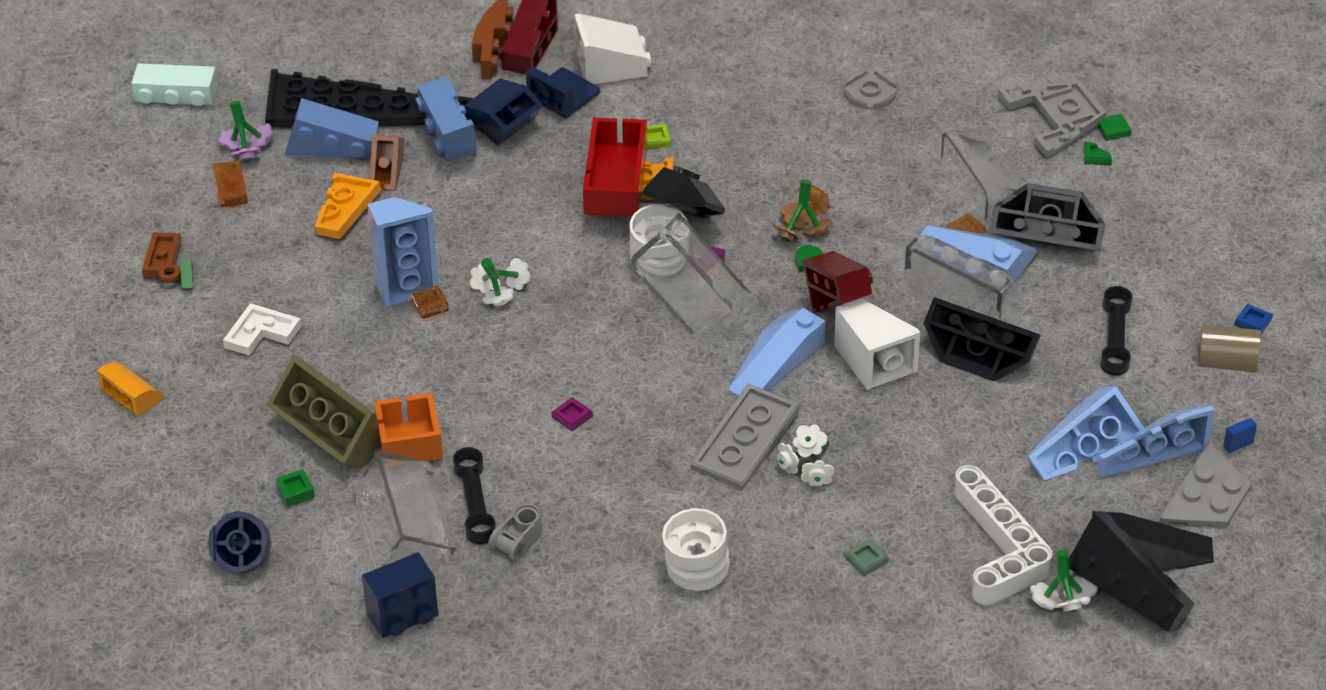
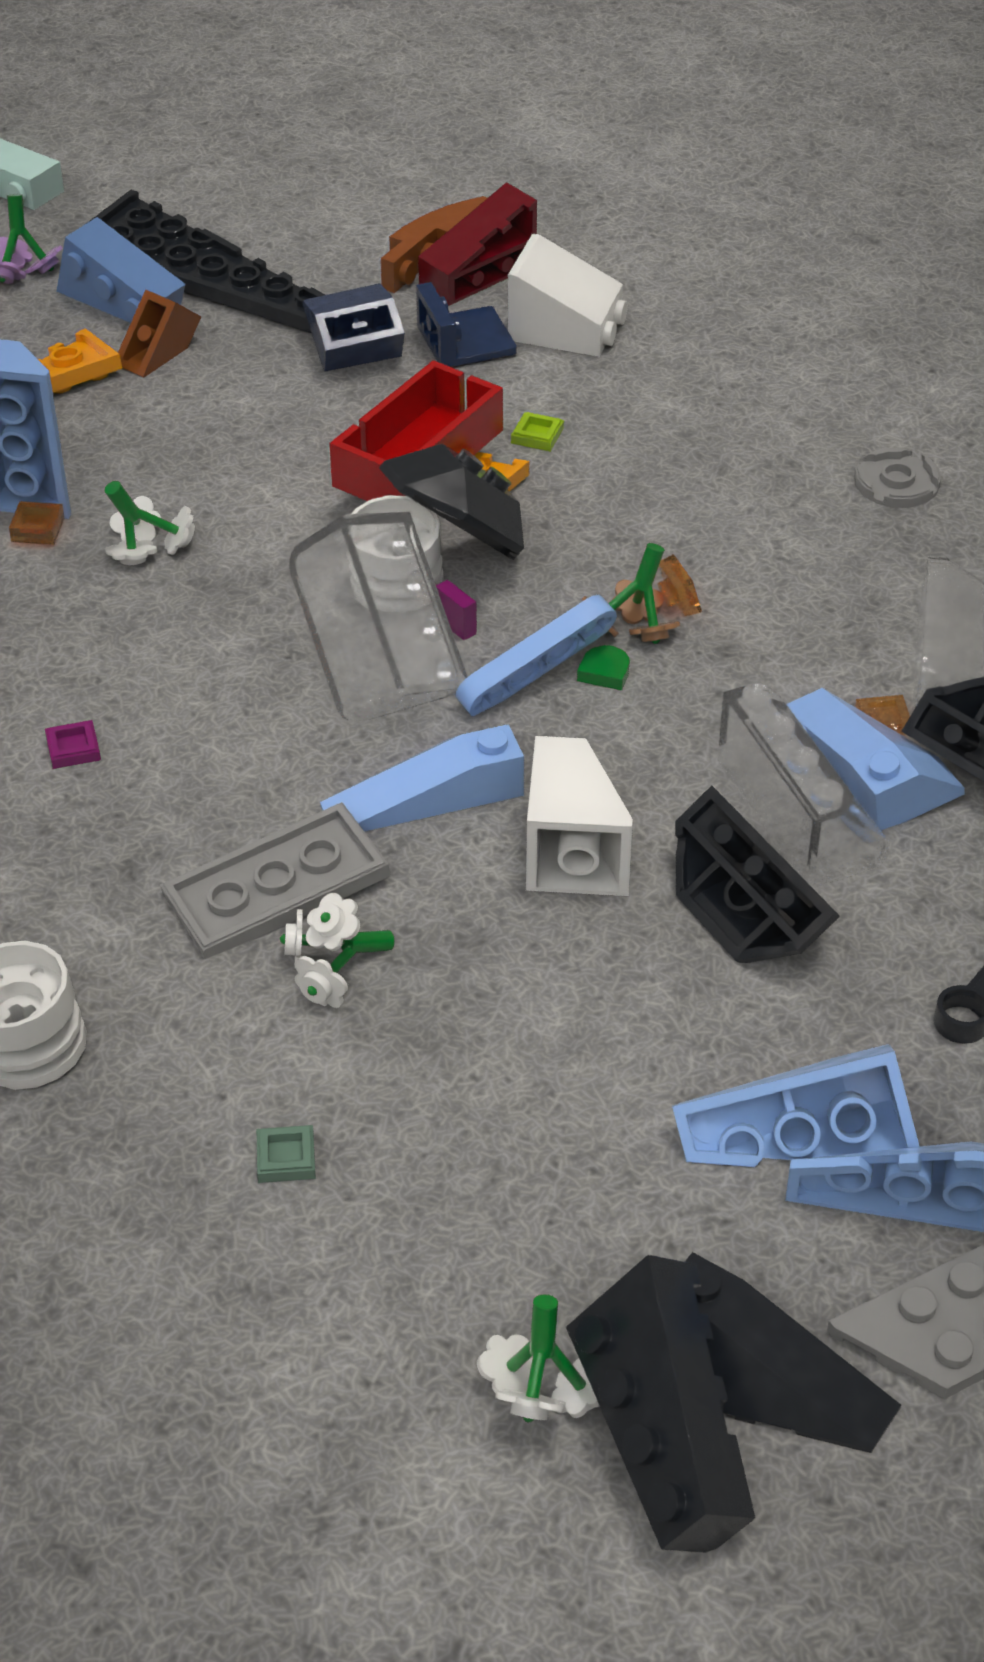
camera: 30 degrees right, 0 degrees up
medium blue wedge [415,76,477,162] -> none
dark red wedge [802,251,873,313] -> none
white beam [954,465,1052,605] -> none
none -> light blue beam [455,595,617,716]

